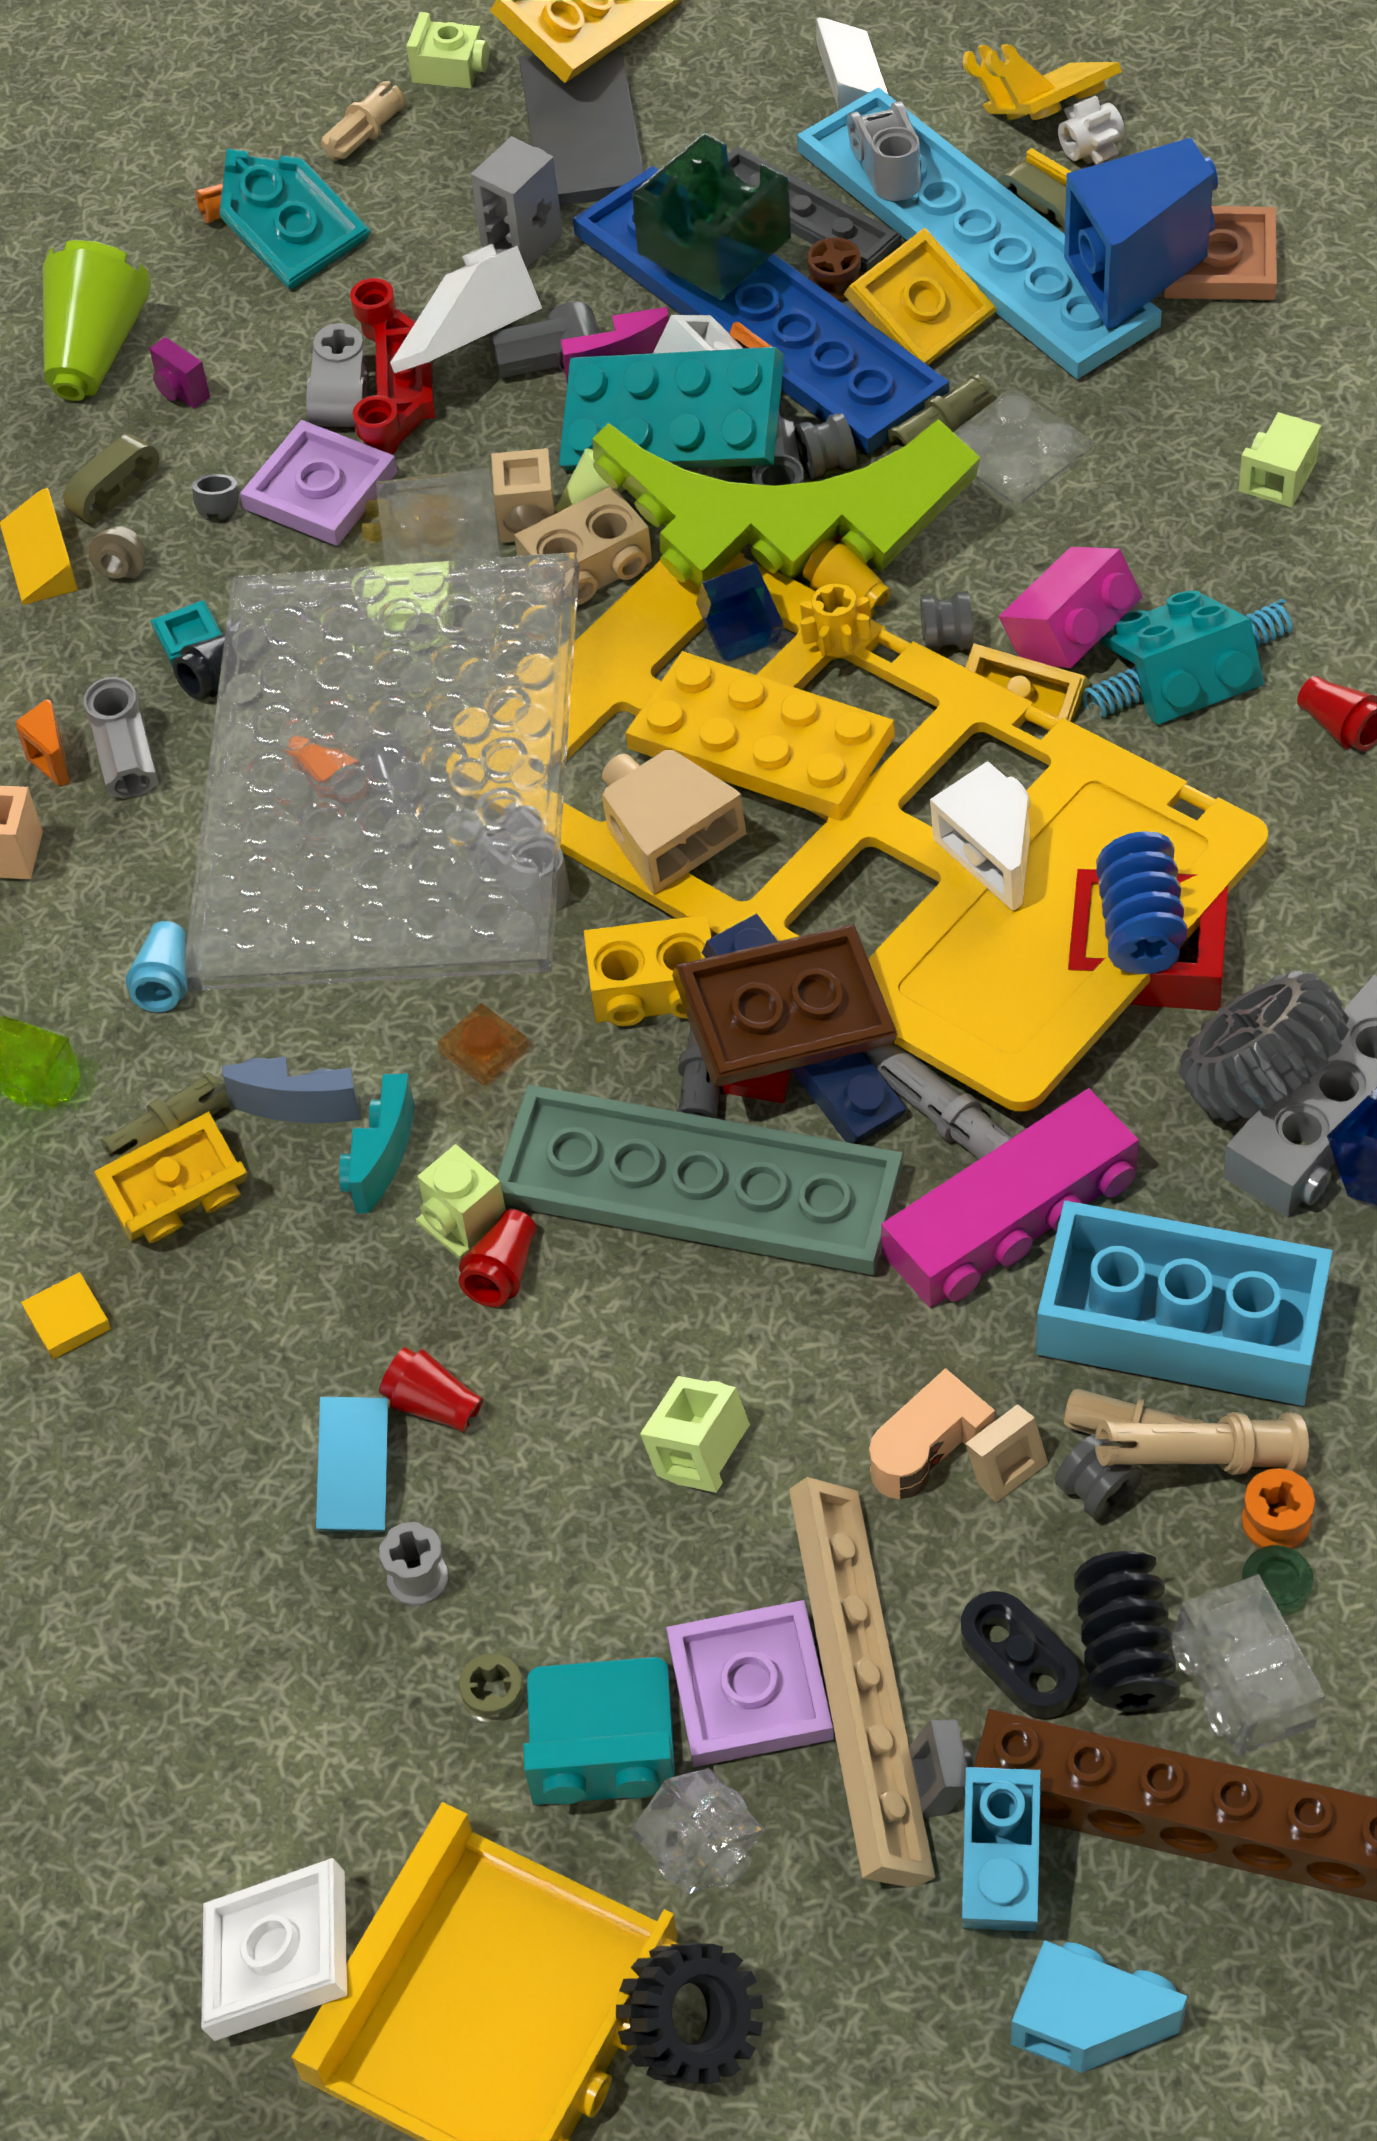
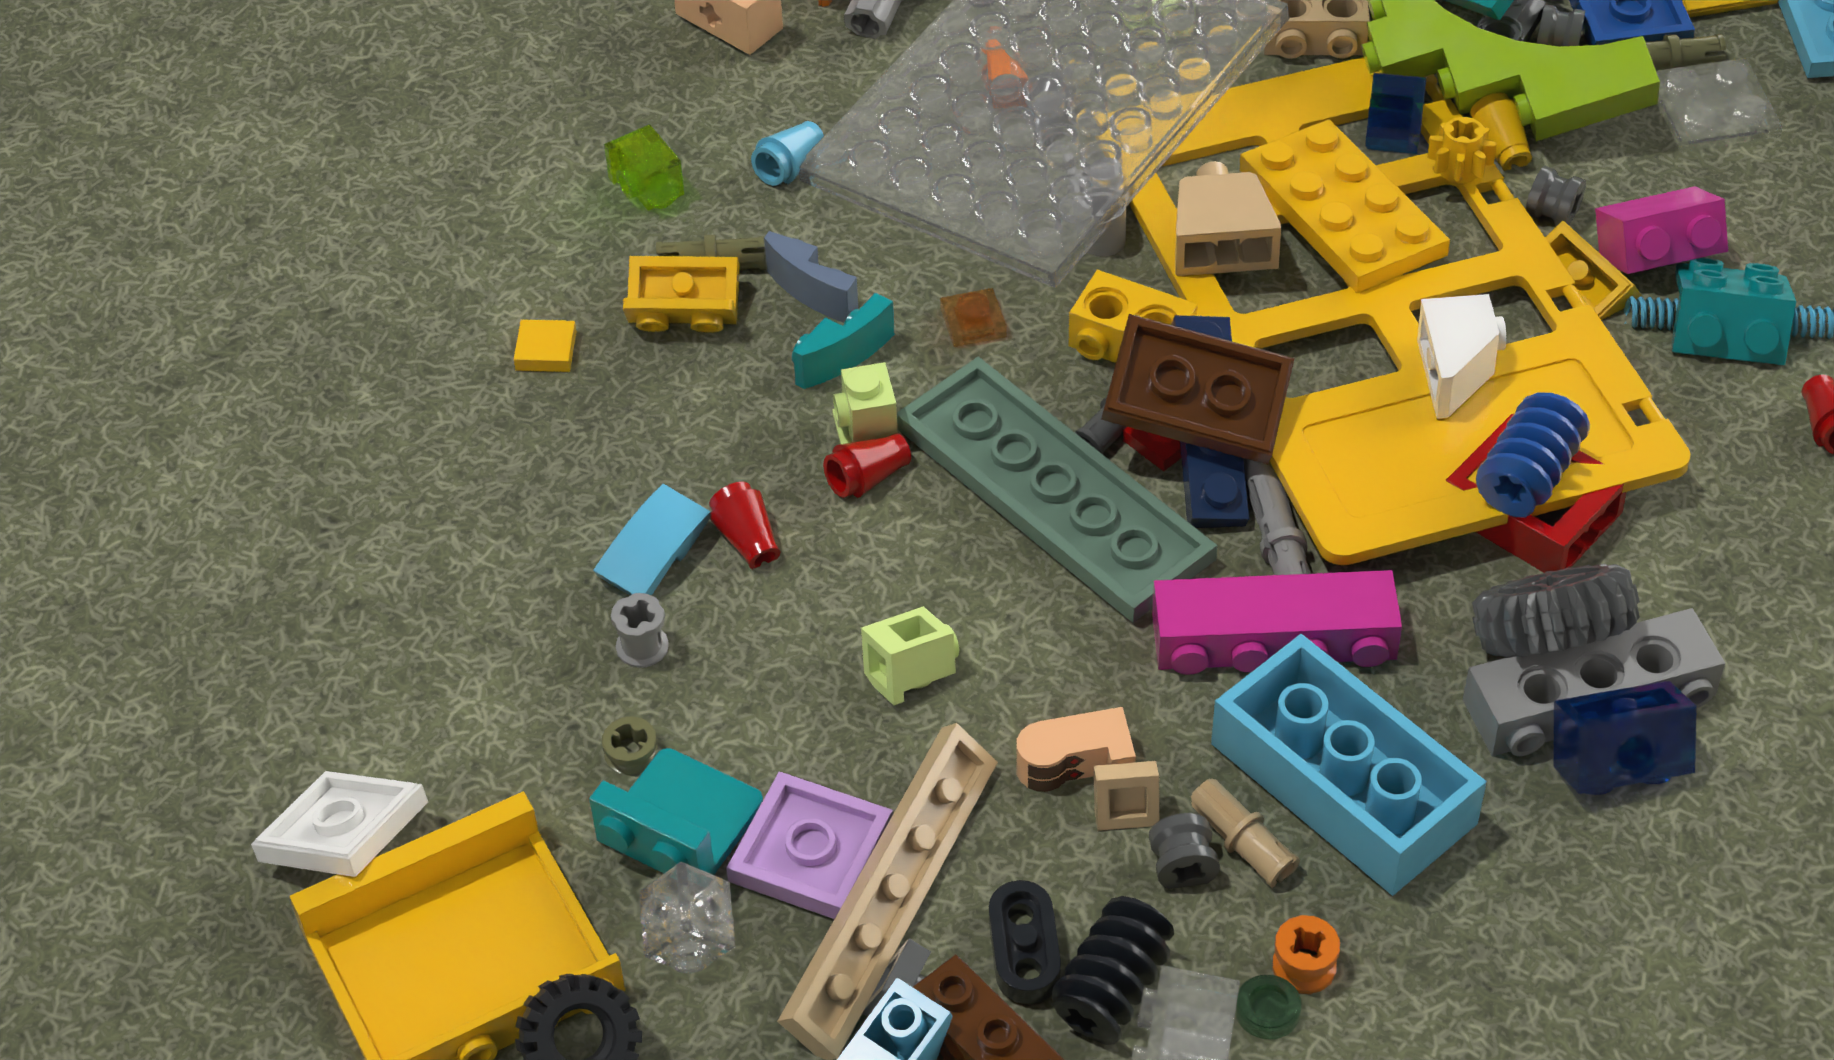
camera: 30 degrees right, 5 degrees down
tan pin [1095,1412,1309,1475] -> none

